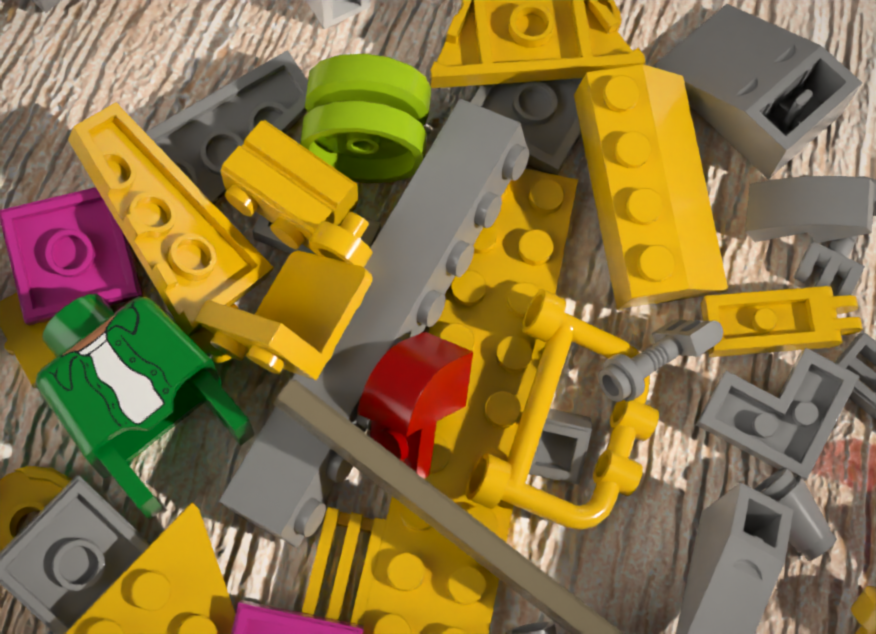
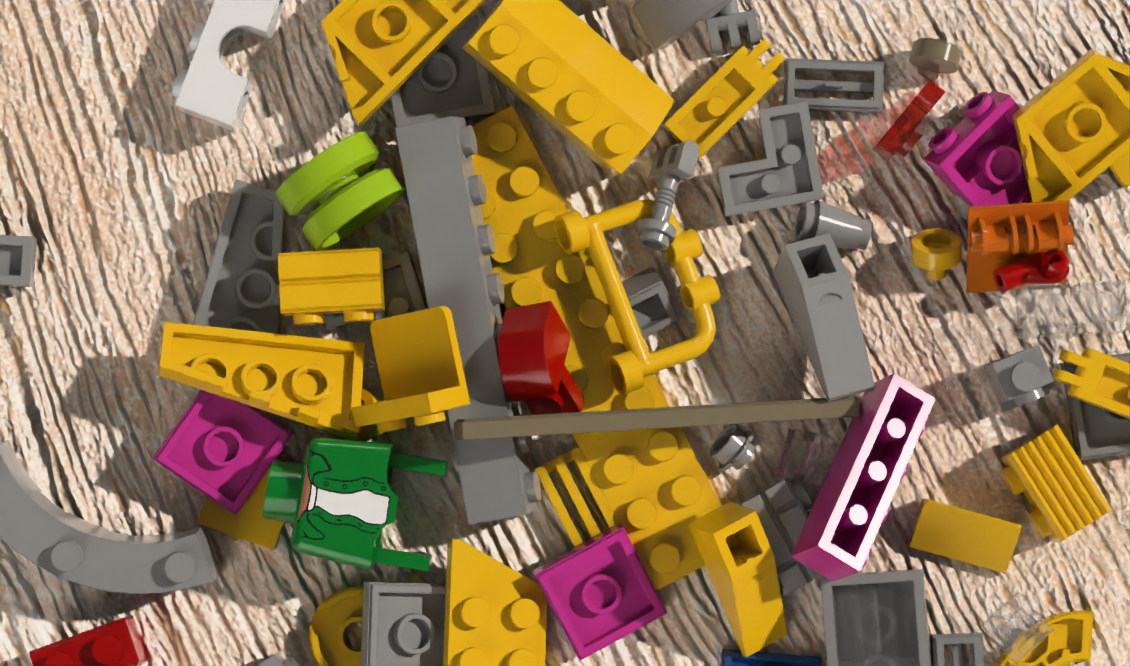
camera: 35 degrees left, 15 degrees up
yellow tile [308,212,372,267] -> none

